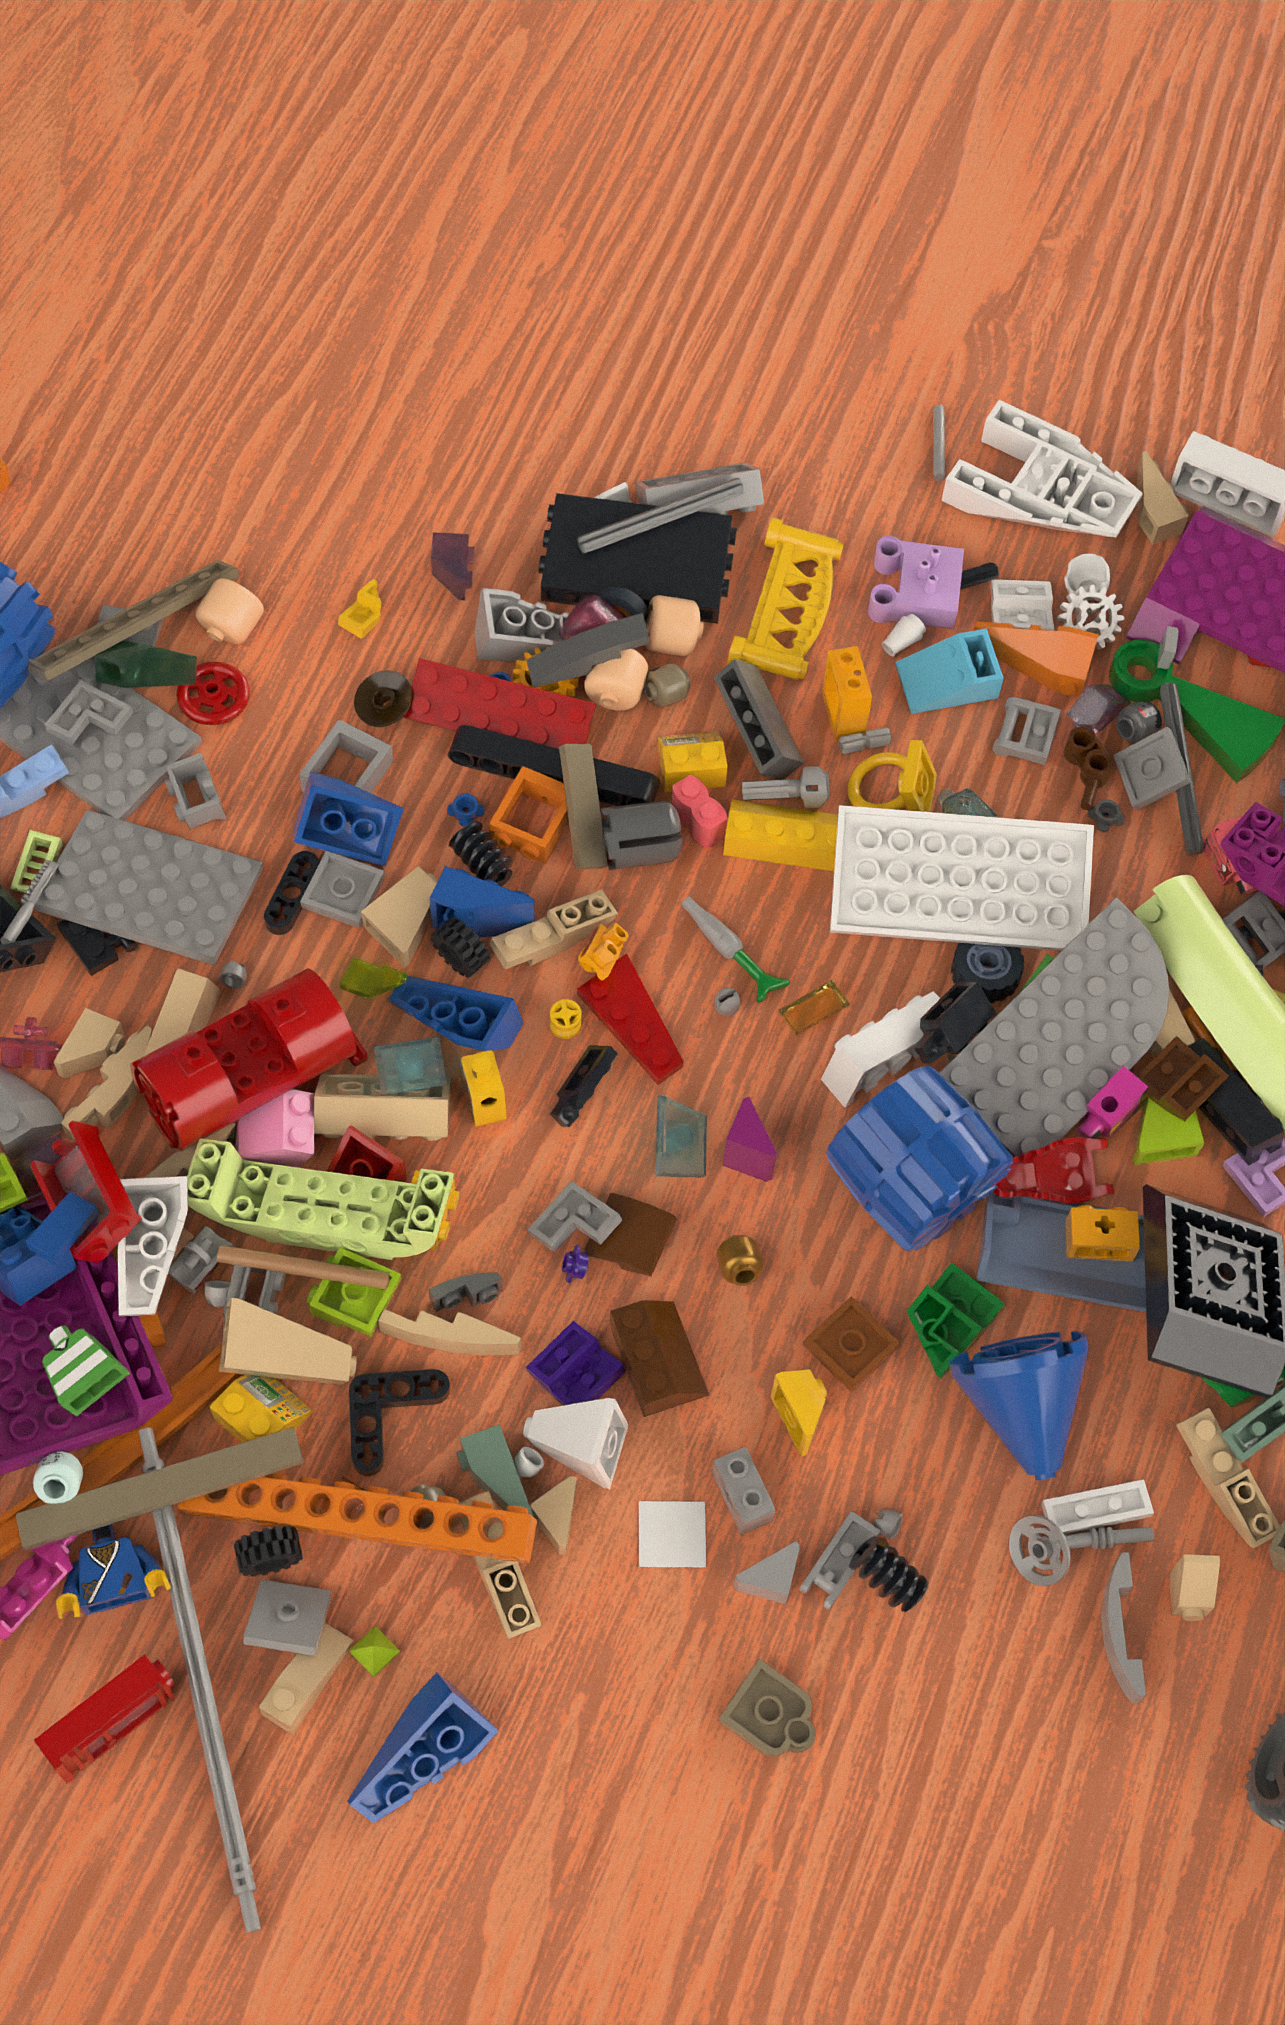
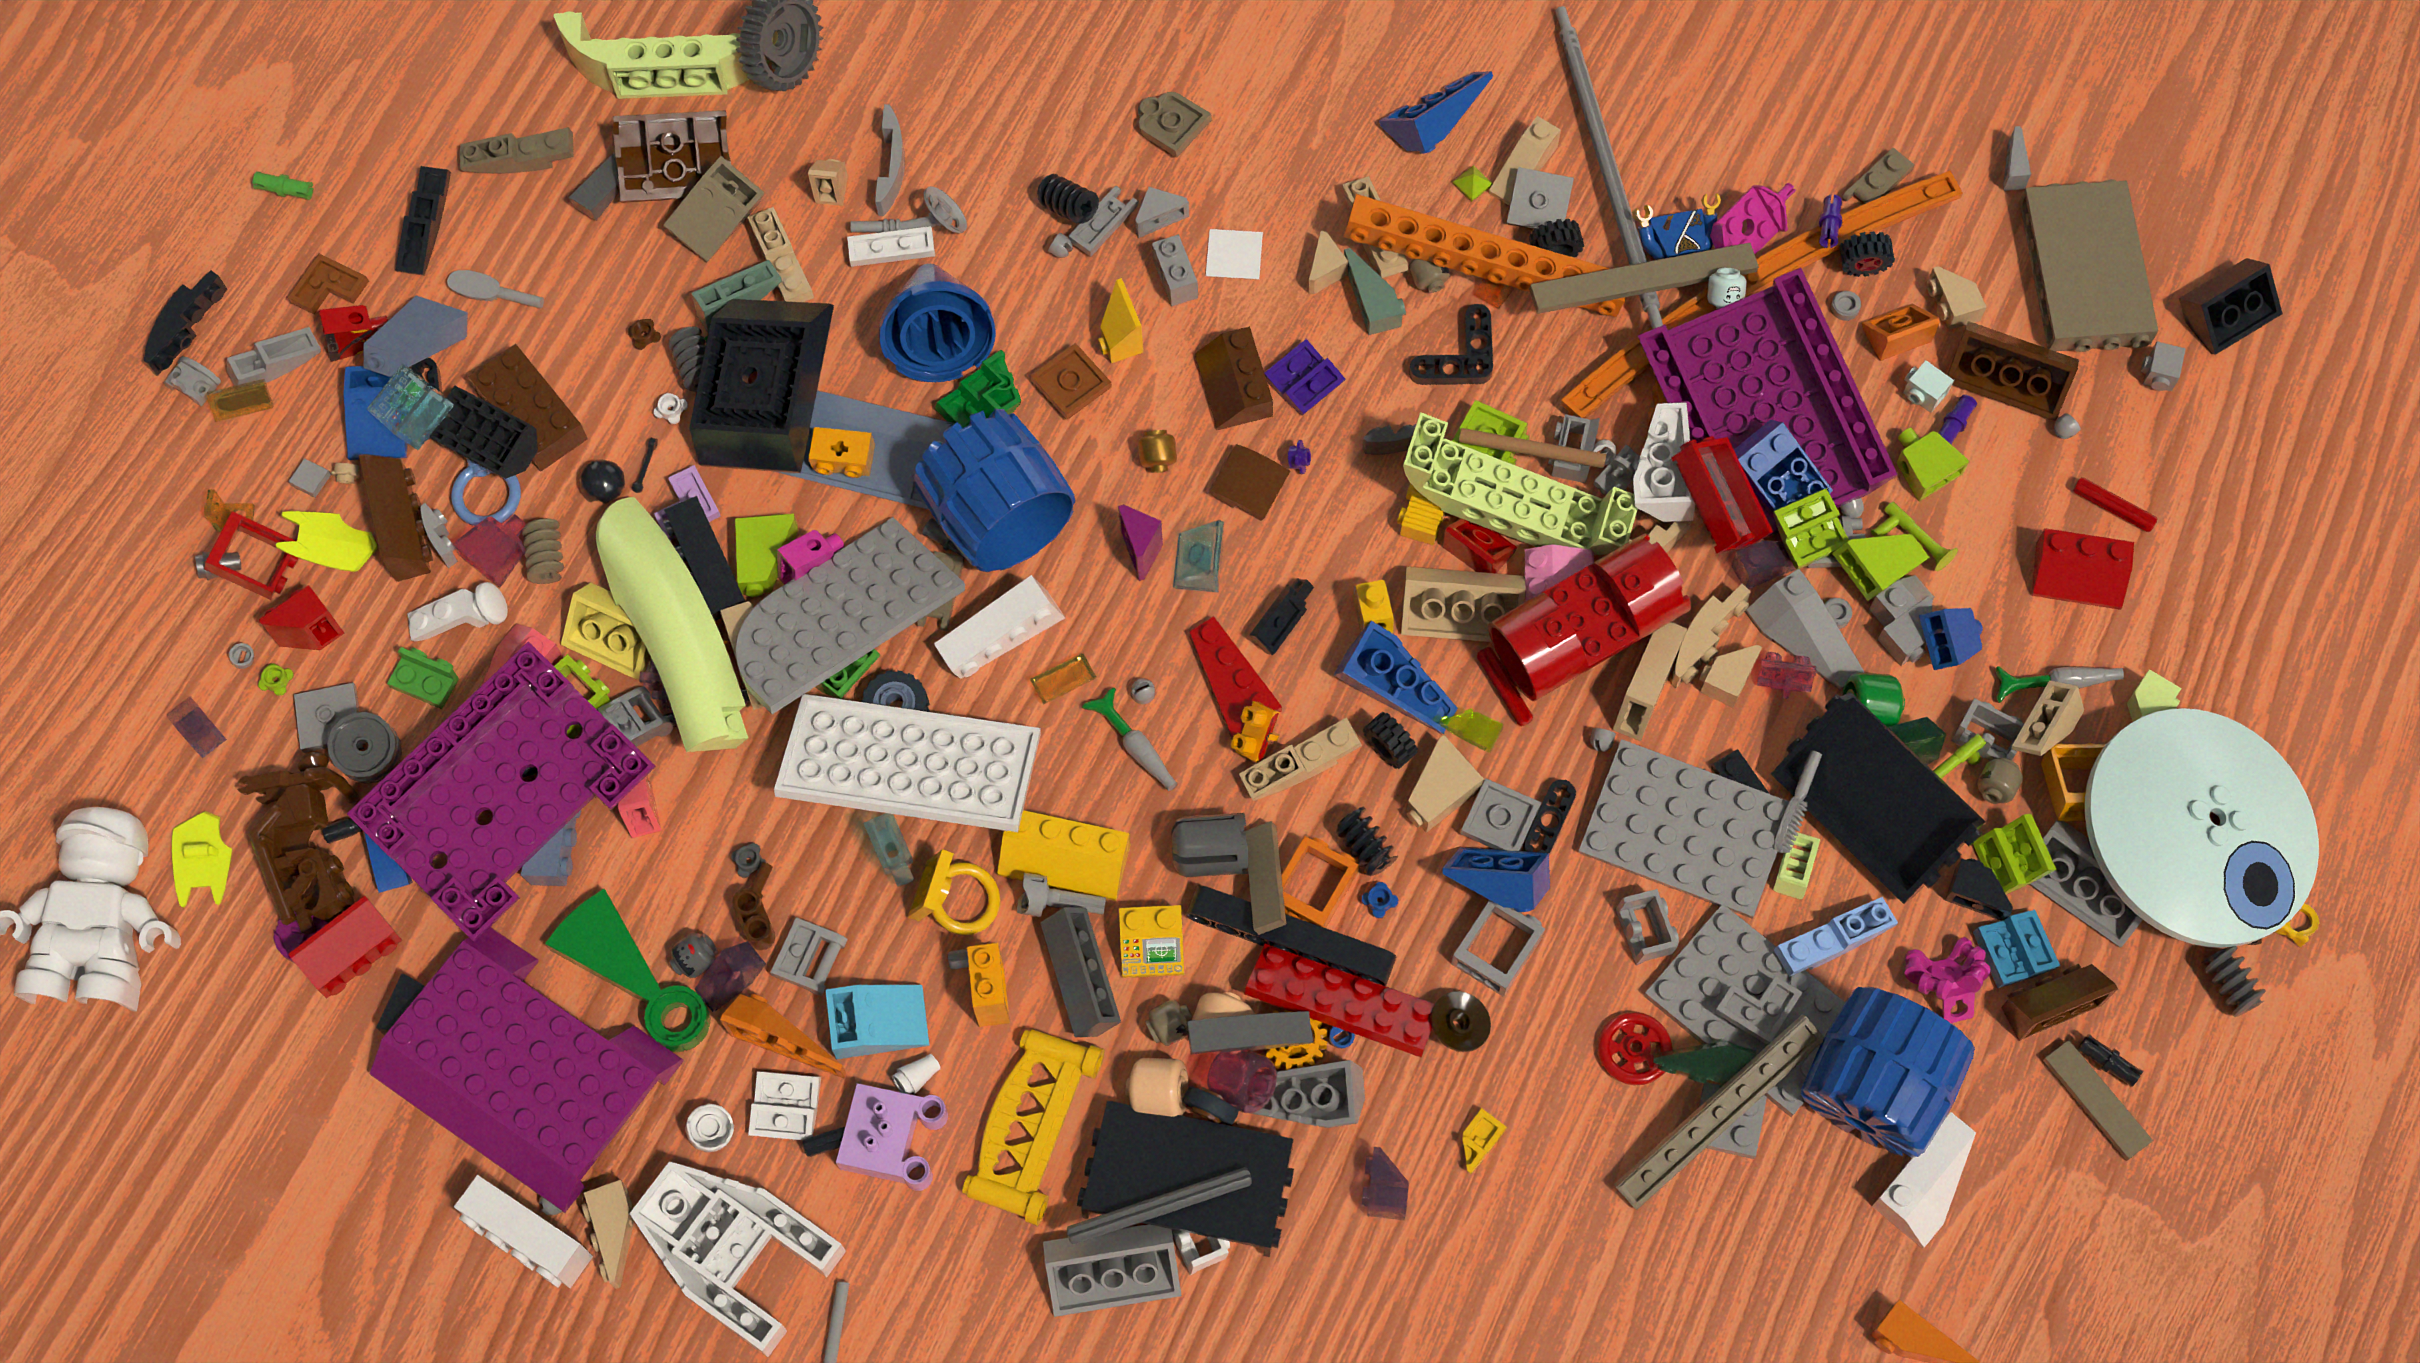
camera: 170 degrees left, 5 degrees up
blue tile [26,1192,100,1265] -> none
red door [34,1654,176,1784] -> none
bright green torso [42,1326,130,1416] -> none
light nougat head [196,578,264,645] -> none
yellow slope [210,1375,312,1443] -> none
tan slope [219,1298,356,1385] -> none
clear light blue slope [374,1037,447,1095] -> none
tan slope [378,1309,521,1356] -> none
blue slope [430,866,535,937] -> none
white hinge [513,1447,544,1478] -> none
white slope [524,1398,629,1489] -> none
light grey plate [527,1181,622,1253] -> none
yellow wheel [550,999,582,1039] -> none
coral brick [671,775,727,849] -> none
black hinge [914,982,996,1063] -> none
red animal [993,1137,1114,1203] -> none
white gear [1057,585,1124,650] -> none
light grey plate [1113,727,1191,810] -> none
reddish brown slope [1136,1036,1229,1121] -> none
light grey tile [1157,626,1179,669] -> none
dark grey axle [1160,683,1204,855] -> none

